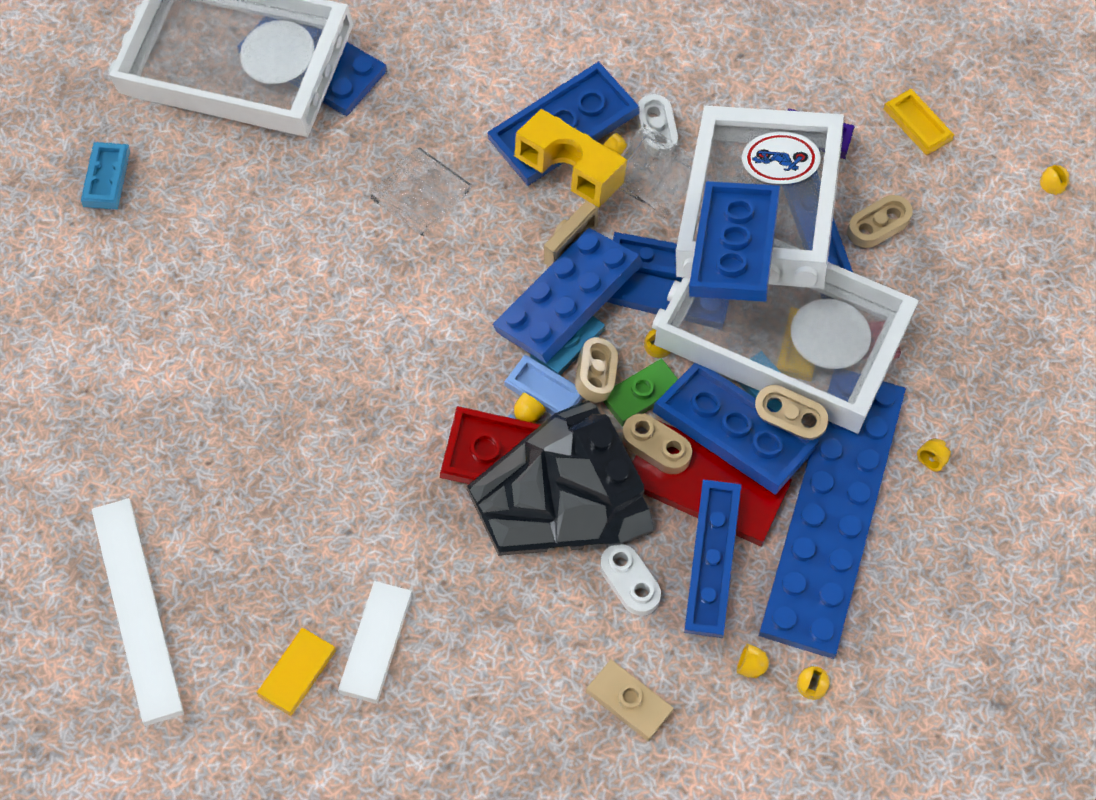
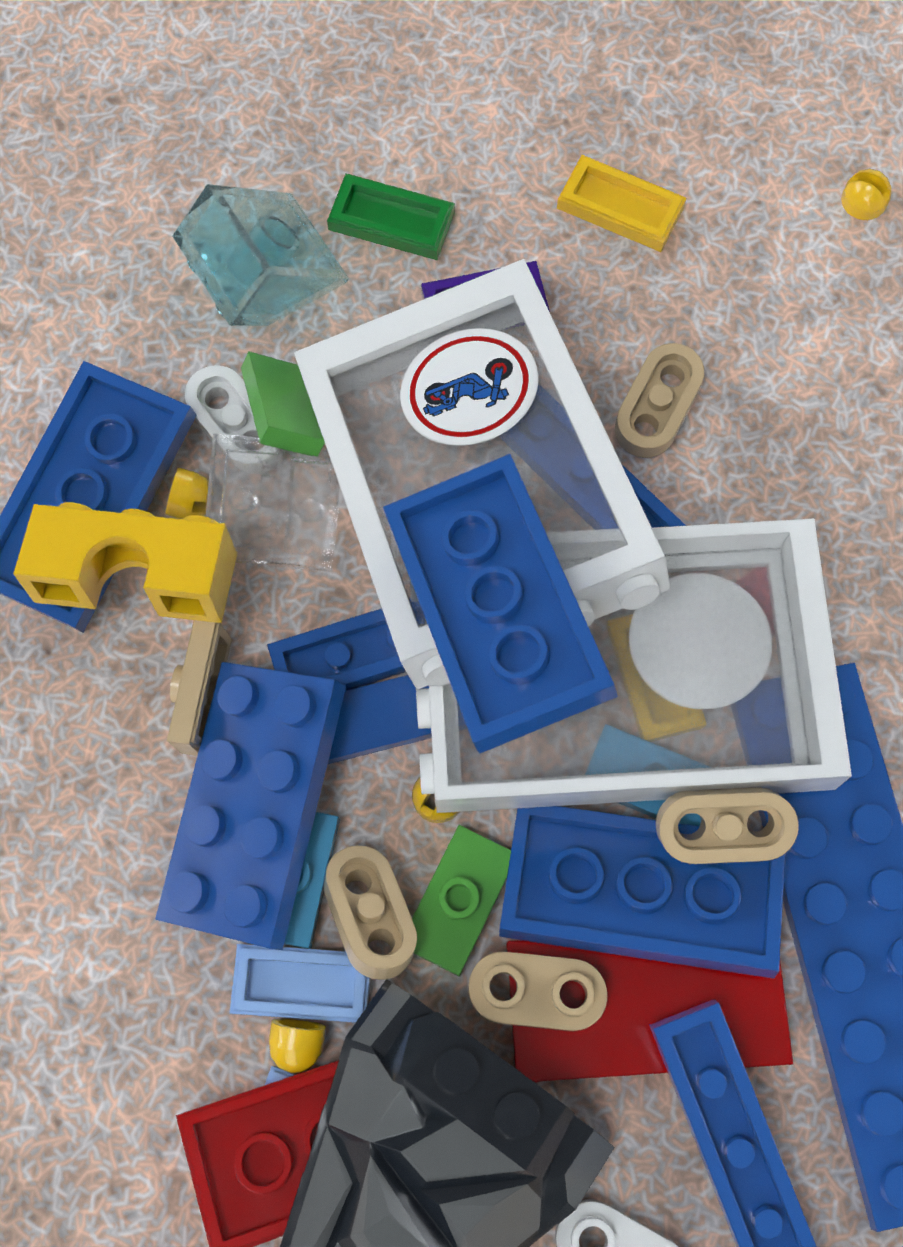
camera: 25 degrees left, 10 degrees up
none -> clear light blue slope [172,184,349,326]
none -> bright green tile [241,351,325,457]
none -> green tile [327,173,455,260]

